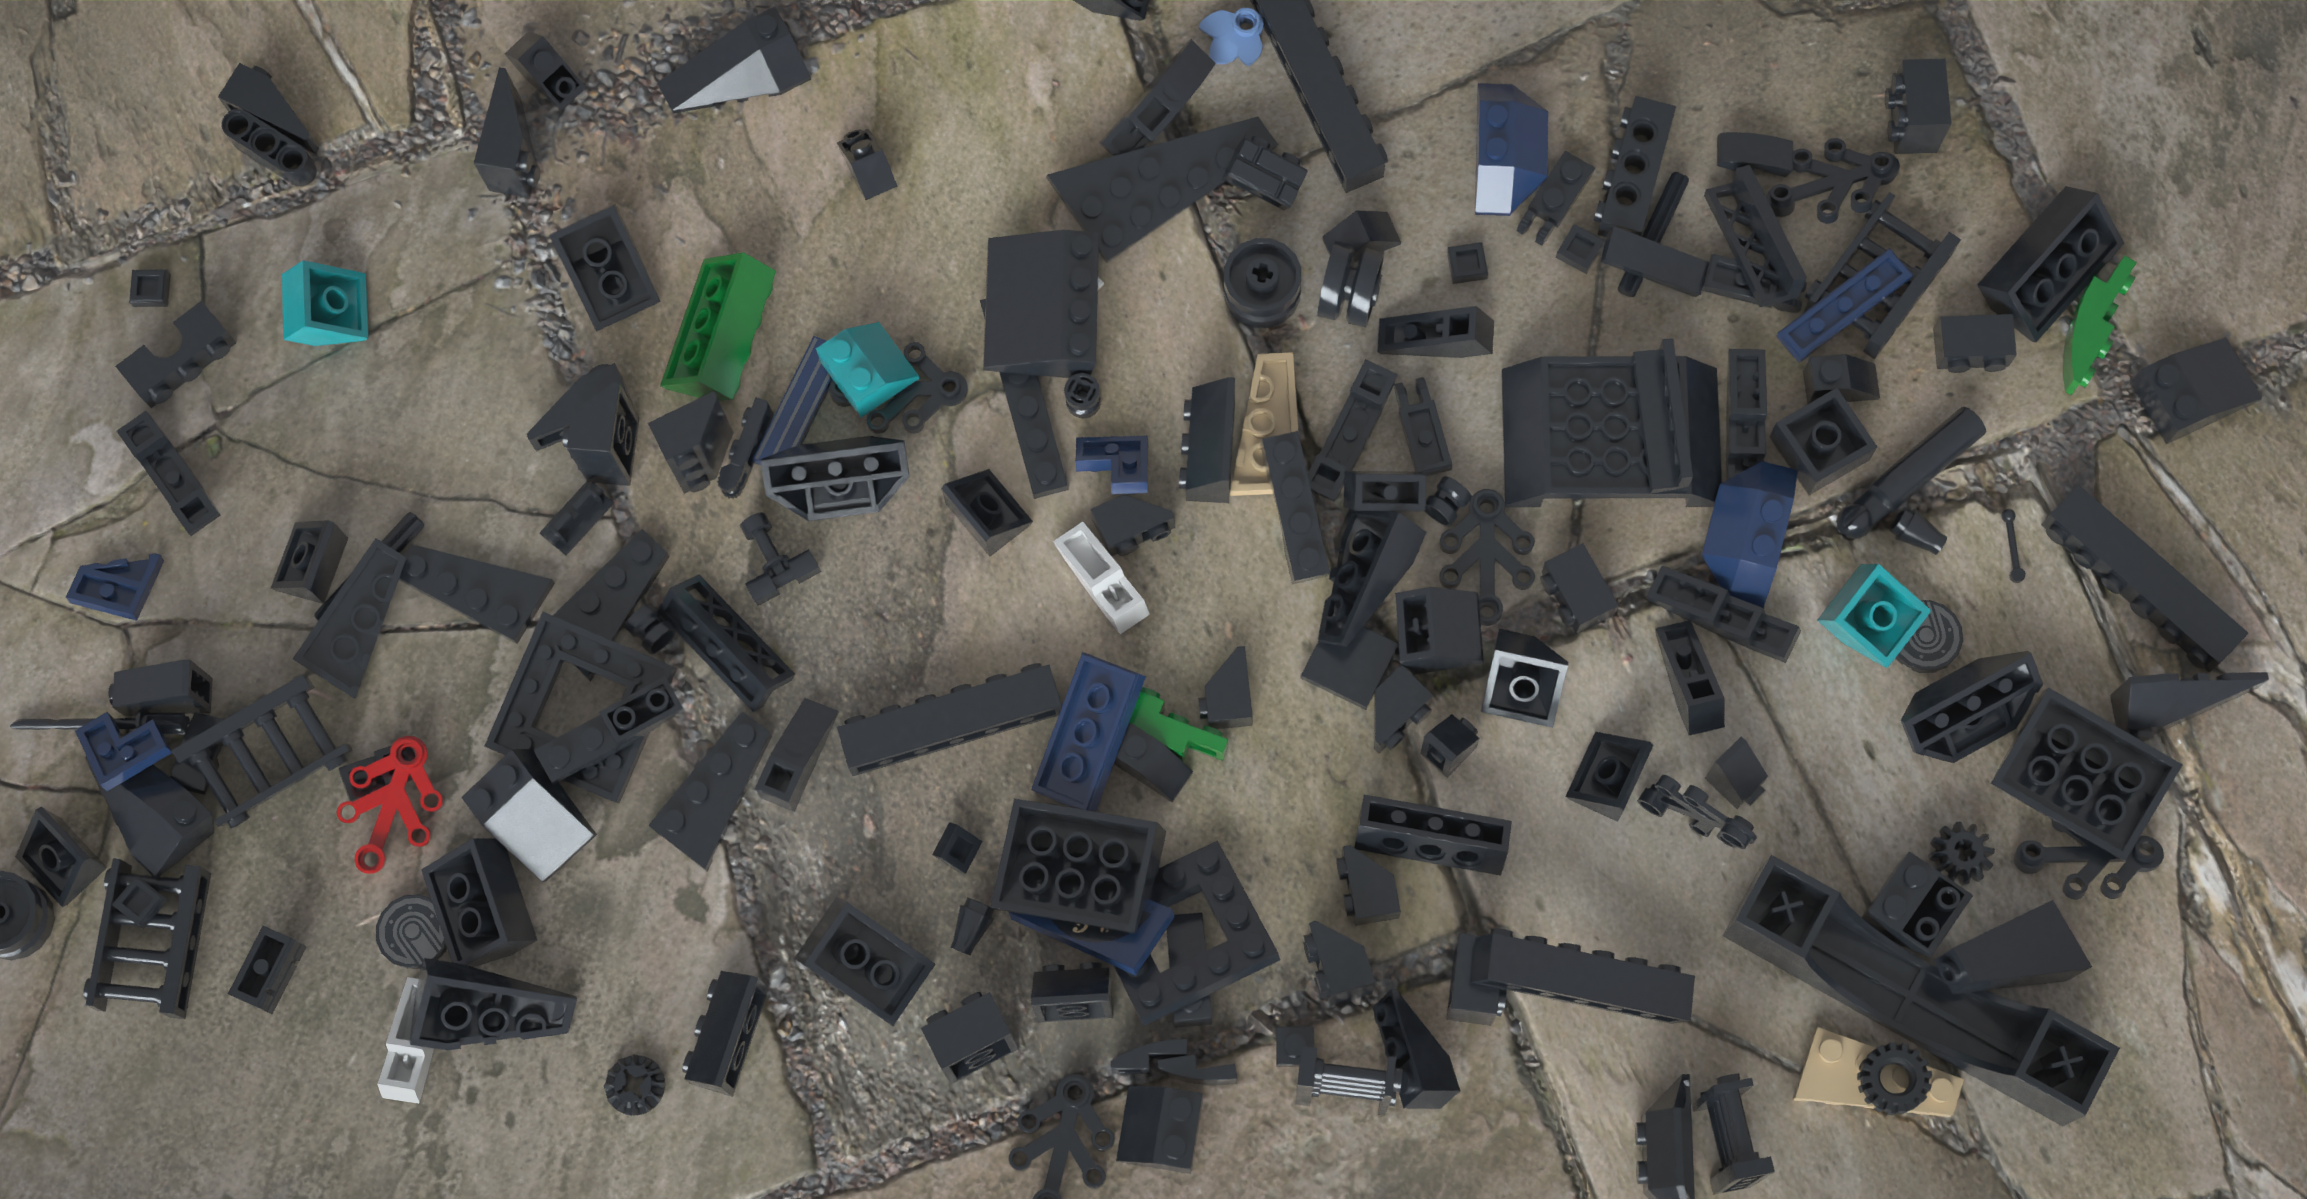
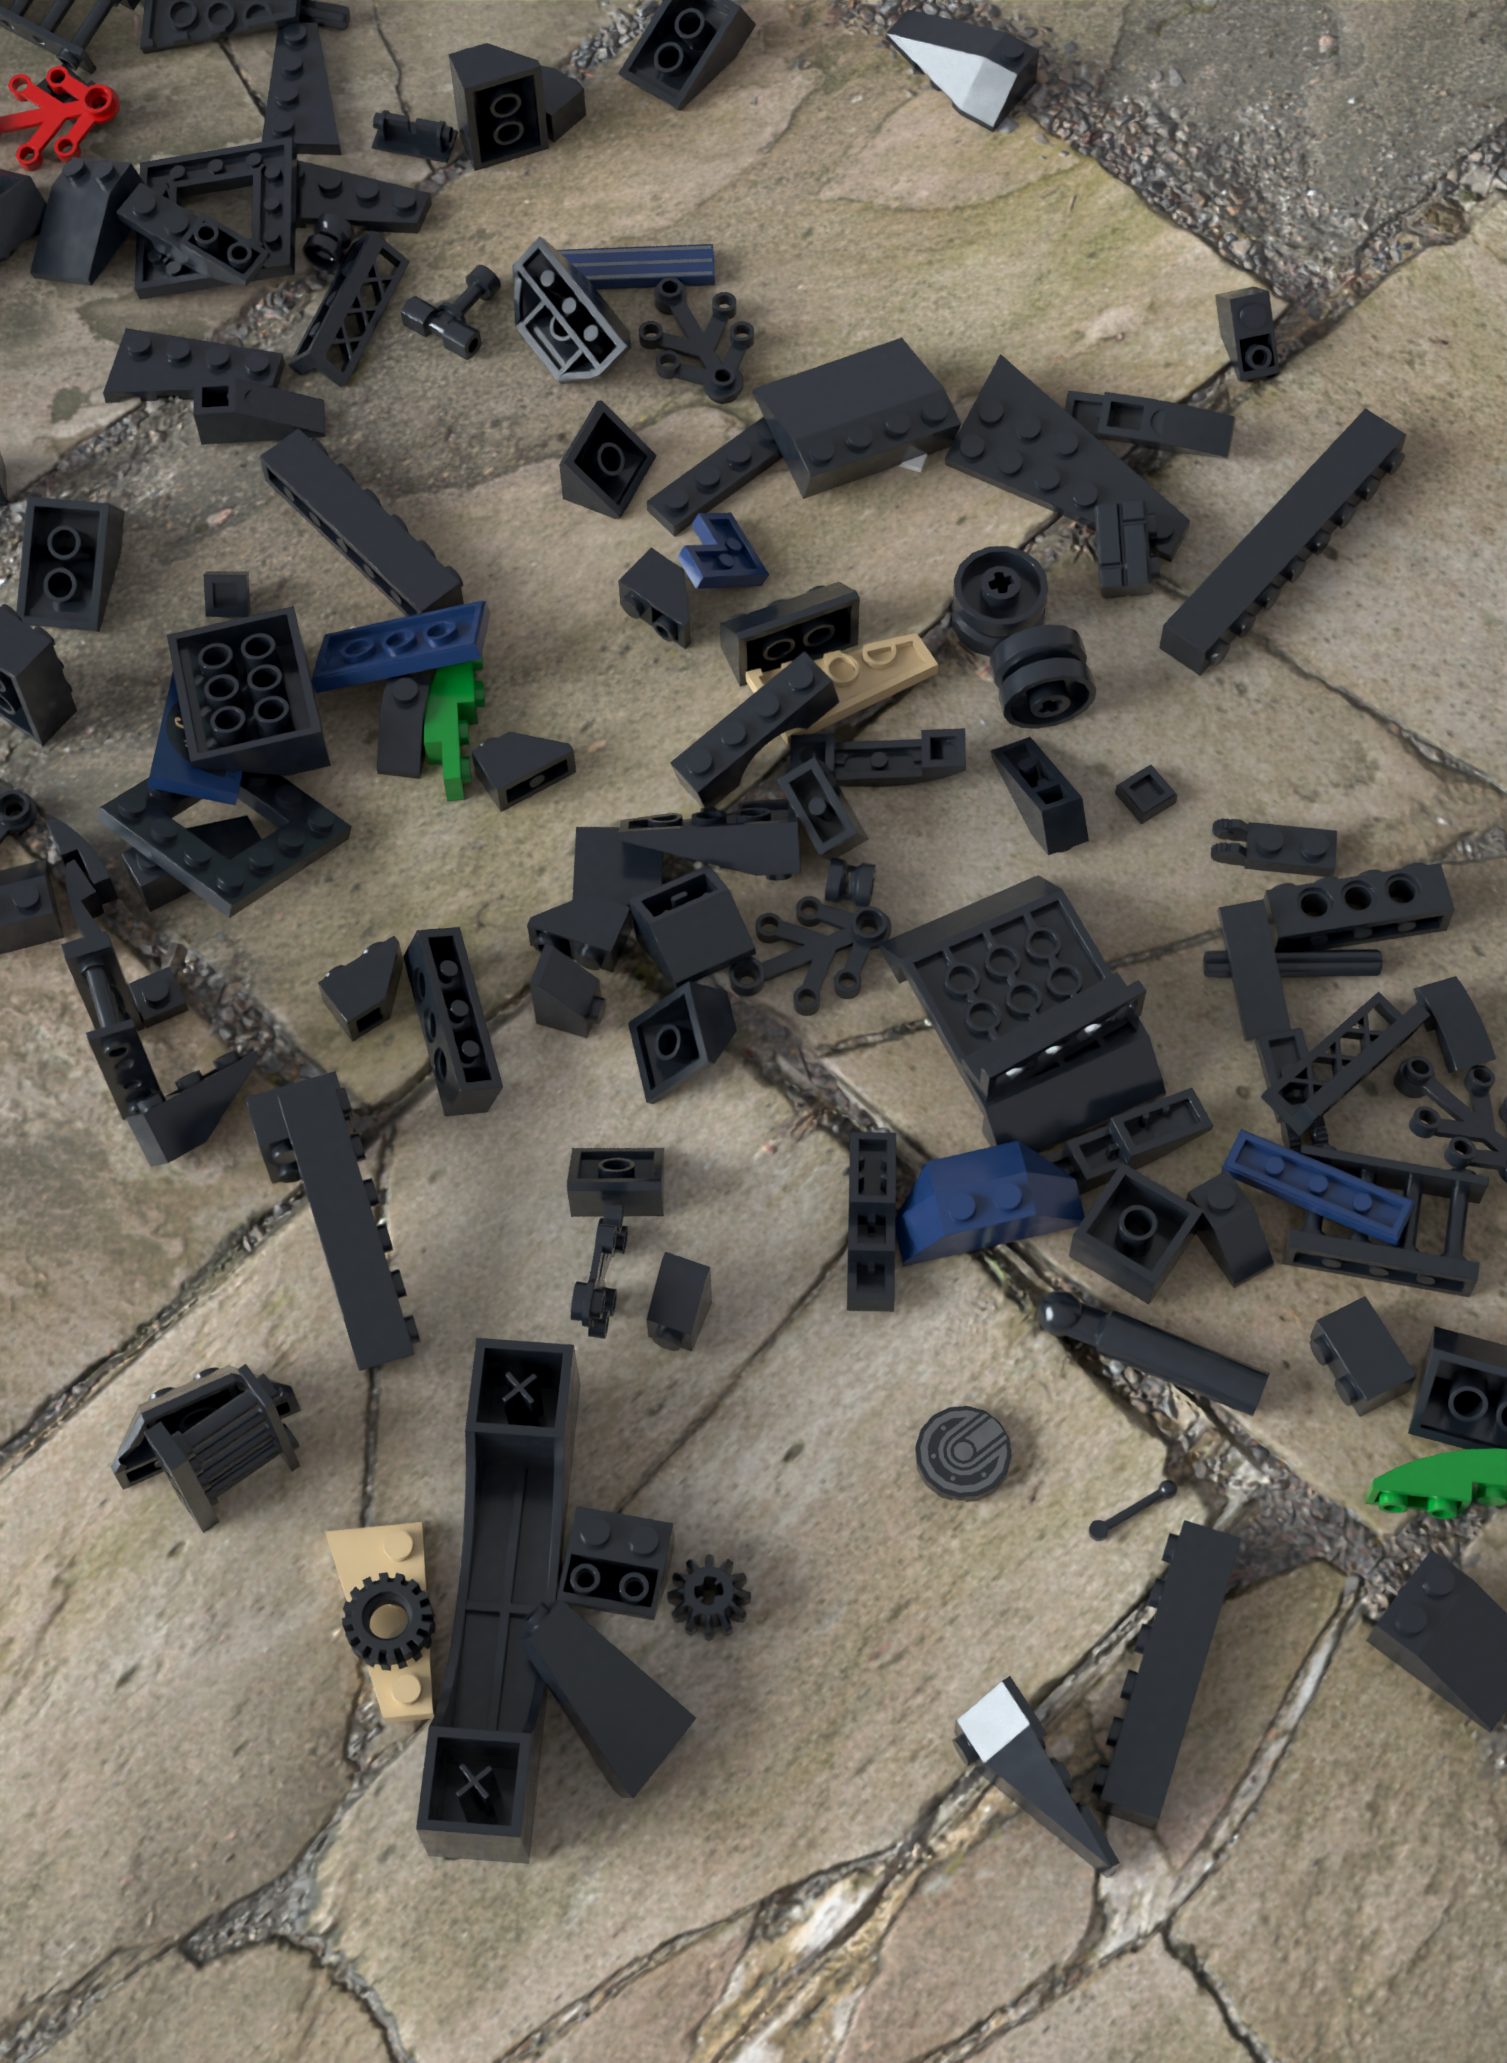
camera: 60 degrees right, 10 degrees down
black slope [648,391,734,494] -> none
green slope [660,252,776,401] -> none
black hinge [717,397,774,499] -> none
teal slope [816,322,920,418] -> none
black slope [837,129,897,200] -> none
black cone [950,897,994,956] -> none
black slope [1031,962,1113,1023] -> none
white slope [1053,522,1150,634] -> none
black wheel [1064,373,1101,419] -> none
medium blue plate [1199,8,1264,66] -> none
black slope [1303,921,1376,1007] -> none
black slope [1322,210,1401,262] -> none
black hinge [1394,377,1453,476] -> none
dark blue wedge [1475,83,1548,216] -> none
black brick [1540,543,1619,635] -> none
black plate [1556,224,1605,274] -> none
black slope [1655,620,1725,736] -> none
teal slope [1817,564,1932,668] -> none
black cone [1889,507,1947,555] -> none
black wedge [1901,651,2043,763] -> none
black slope [1990,687,2183,862] -> none
black plant [2014,820,2164,900] -> none

